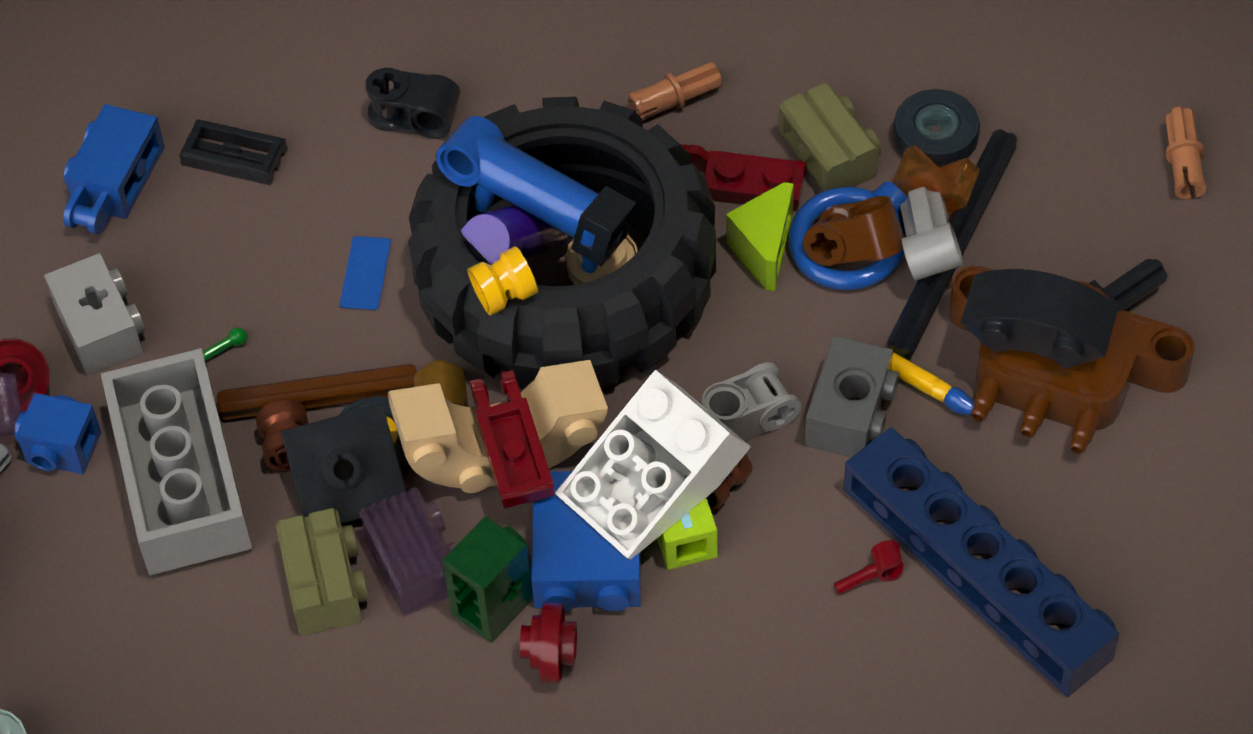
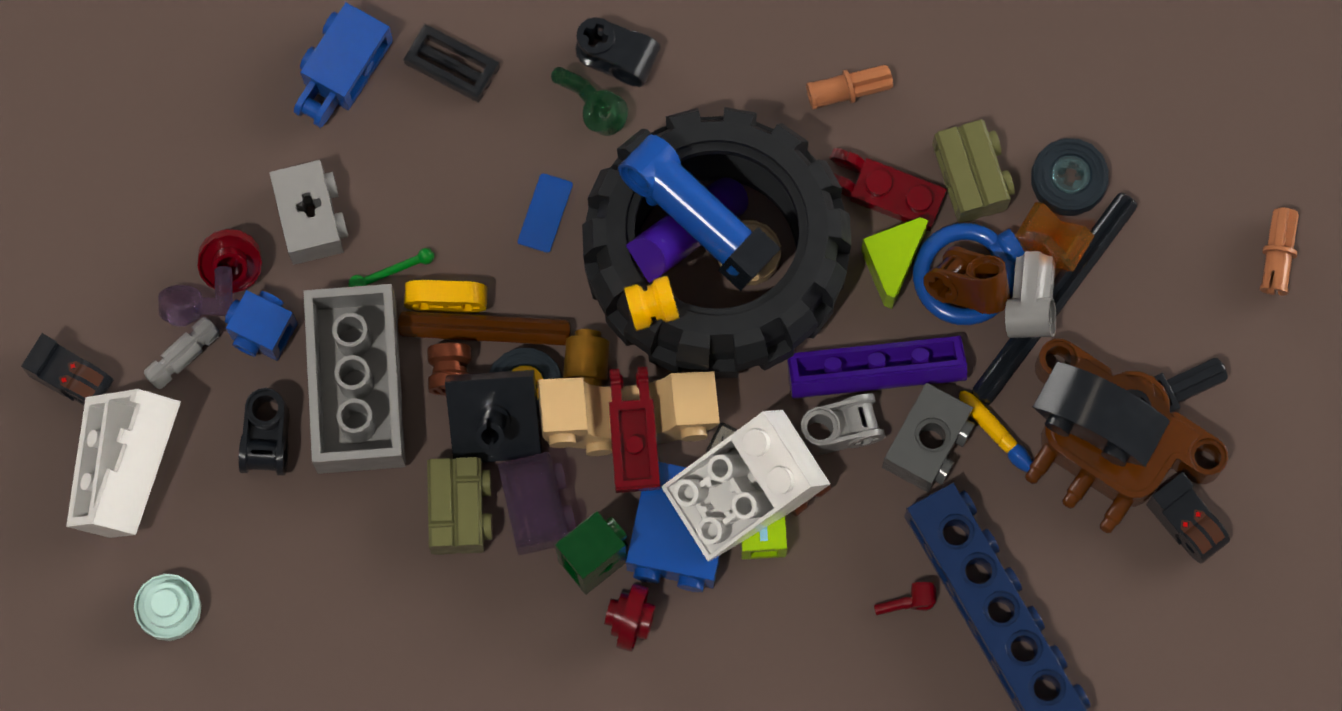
camera: 10 degrees right, 20 degrees up
none -> black piece [239,388,290,476]
none -> yellow beam [404,280,488,313]
none -> clear green plate [551,67,628,136]
none -> dark purple brick [787,336,967,399]
none -> black leg [1146,472,1230,564]

